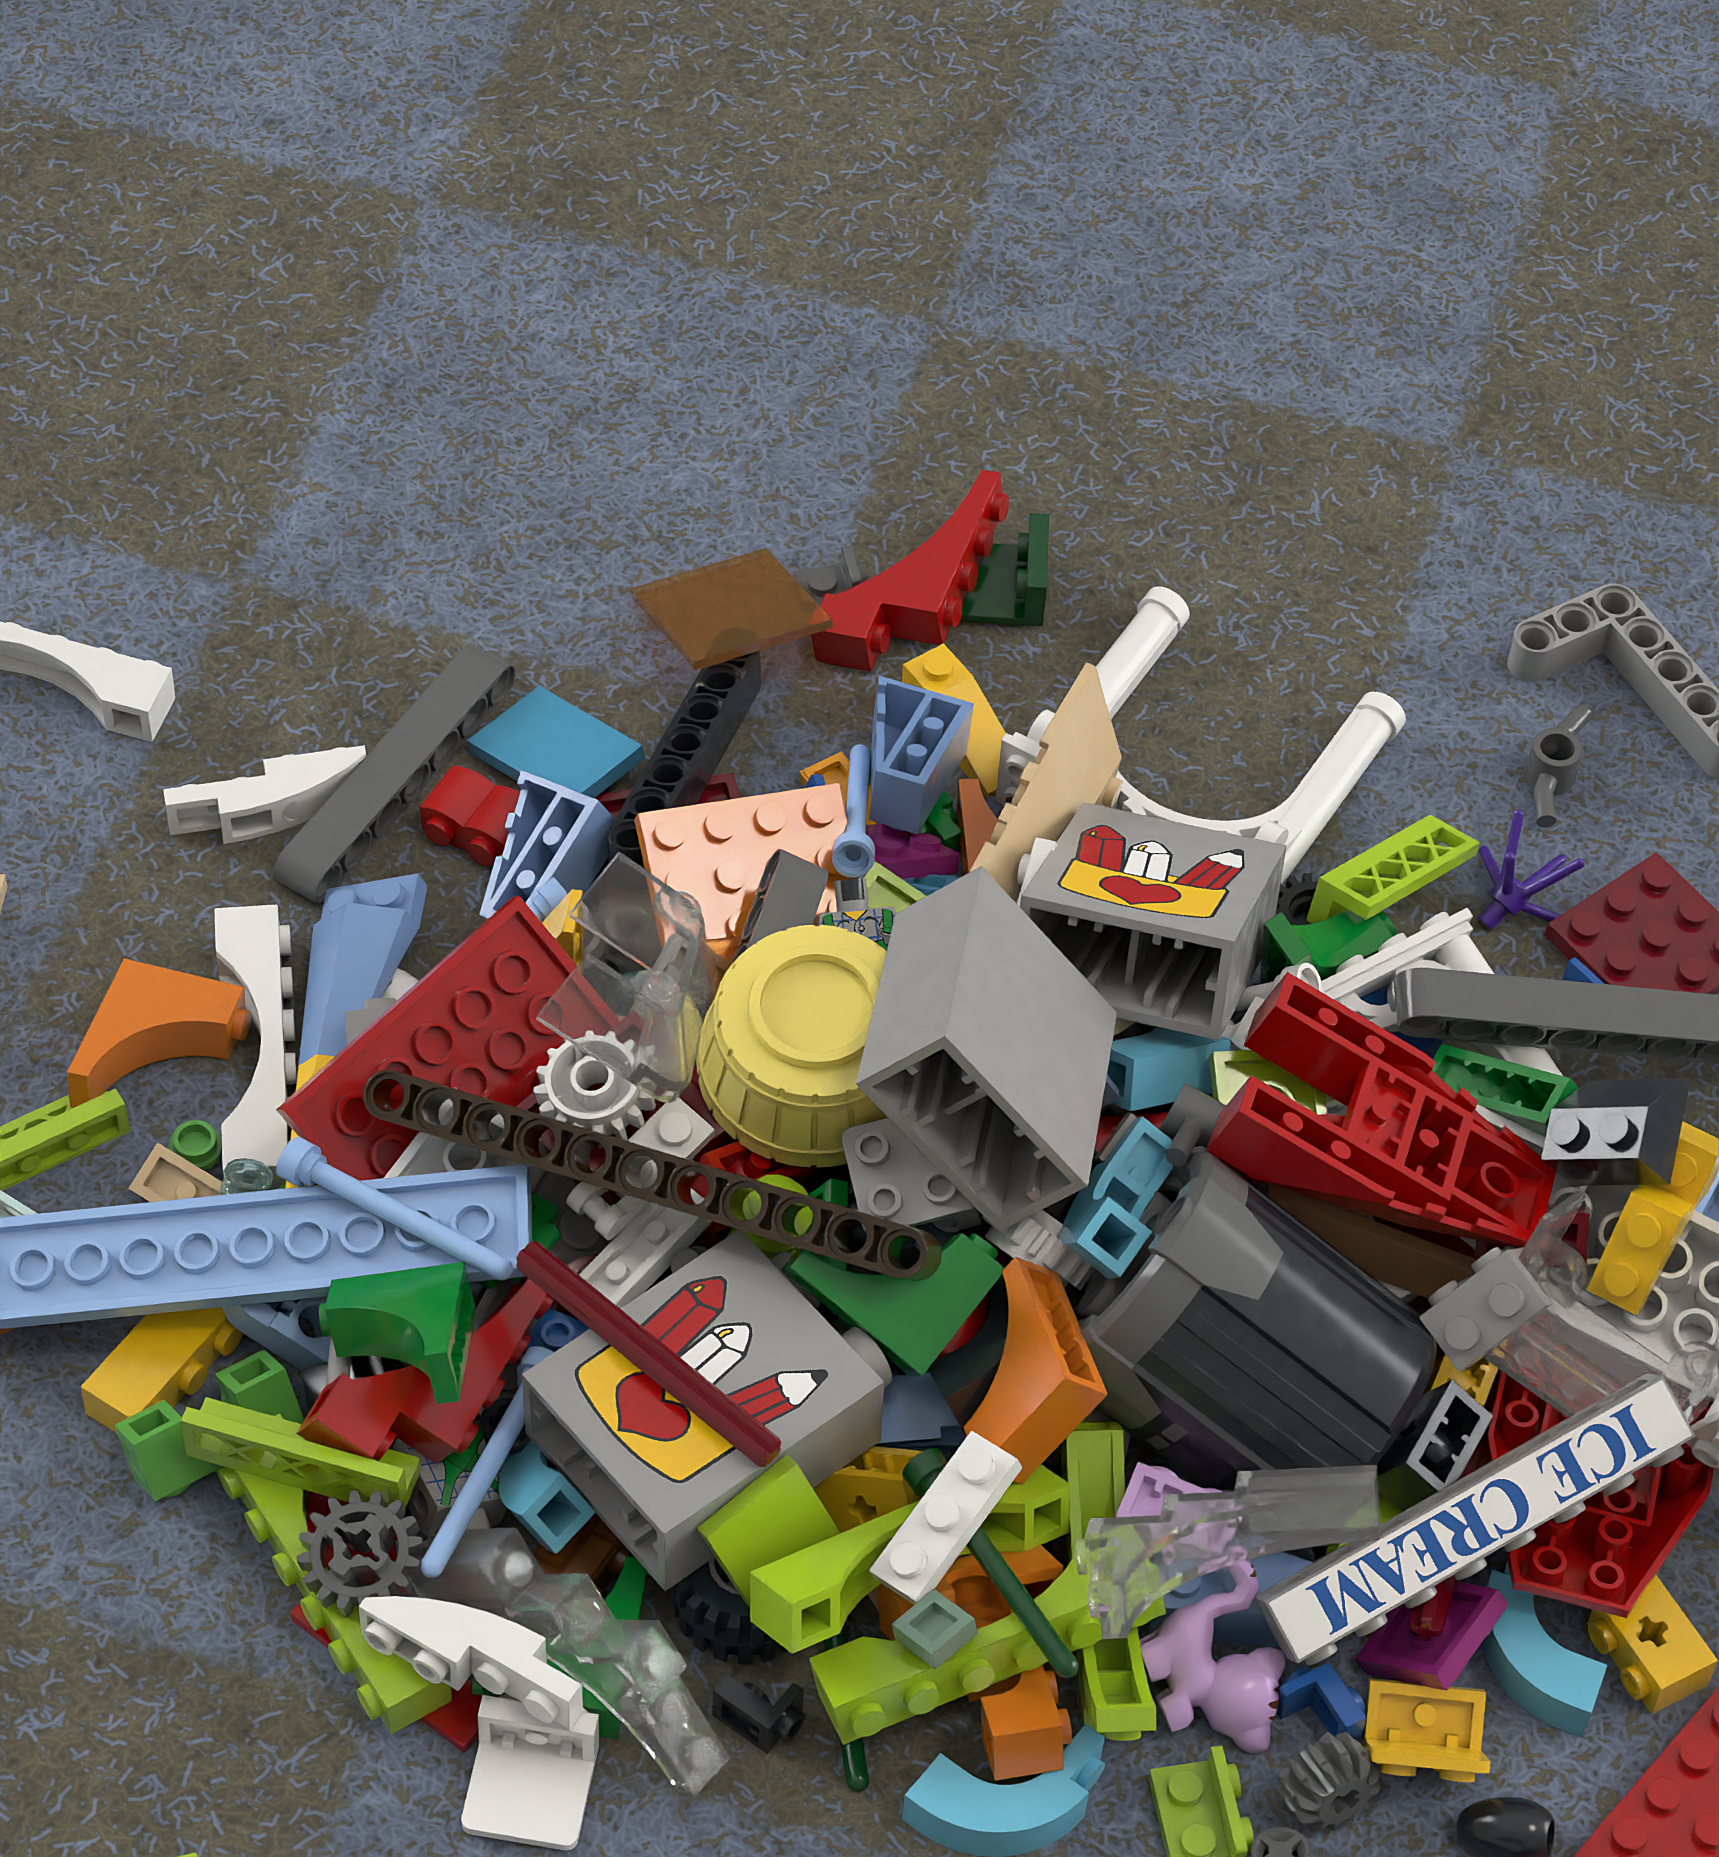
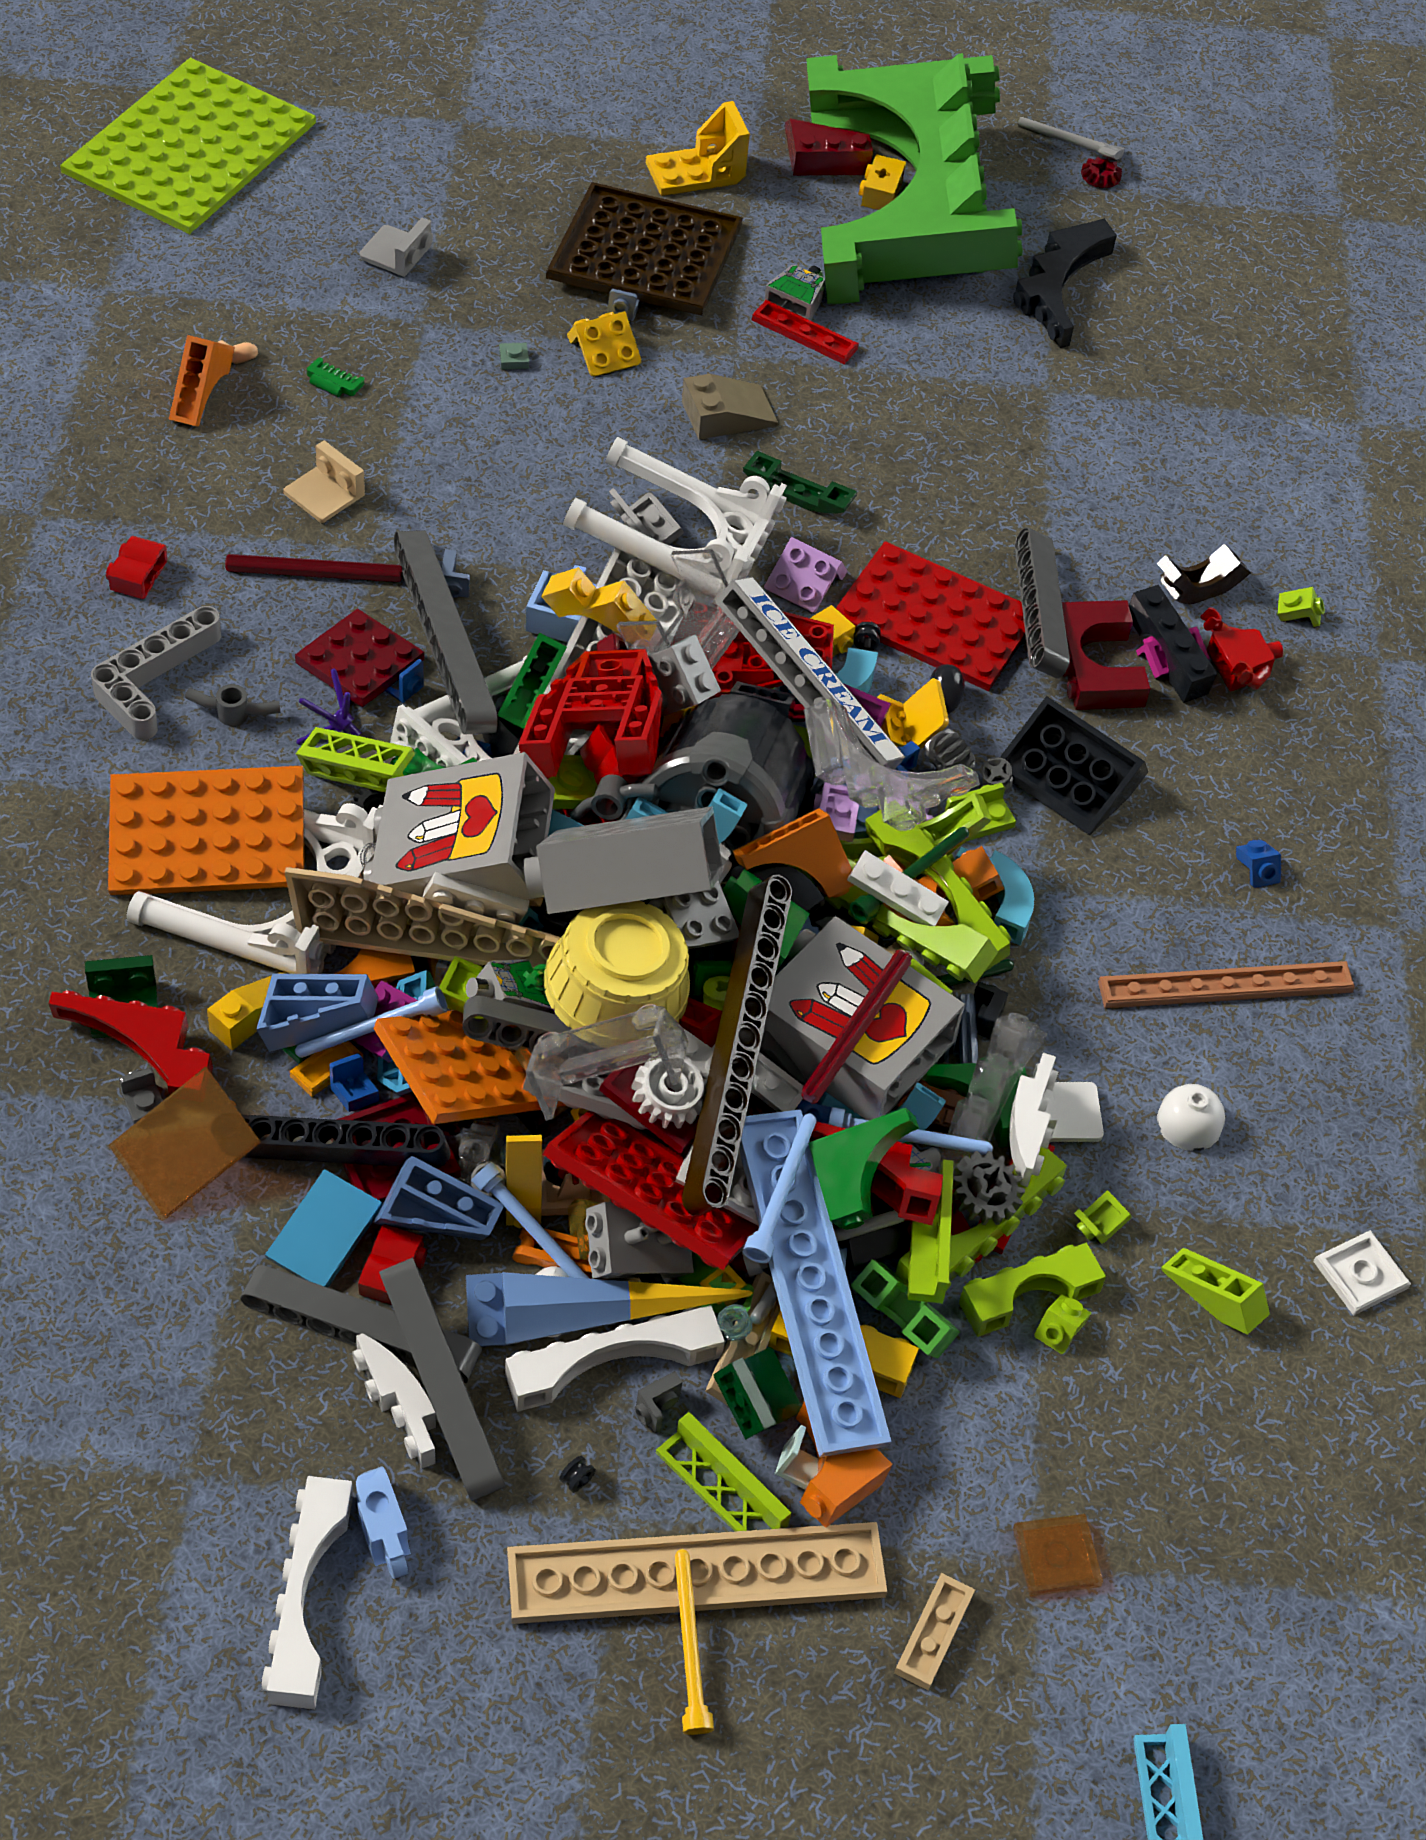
camera: 105 degrees left, 0 degrees up
orange arch [67,959,252,1108] -> none
bright green plate [168,1120,222,1171] -> none
sand green plate [892,1589,978,1669] -> none
black slope [1541,1078,1690,1186] -> none
none -> orange plate [108,766,305,895]
none -> light blue piece [356,1466,411,1579]
none -> dark grey beam [379,1257,506,1501]
none -> black bush [559,1455,596,1493]
none -> dark grey bracket [635,1371,683,1434]
none -> dark green bracket [713,1347,802,1440]
none -> black bush [854,622,881,650]
none -> sand blue axle [957,993,978,1064]
none -> lime arch [959,1242,1106,1337]
none -> lime bracket [1034,1294,1091,1354]
none -> lime bracket [1074,1190,1133,1244]

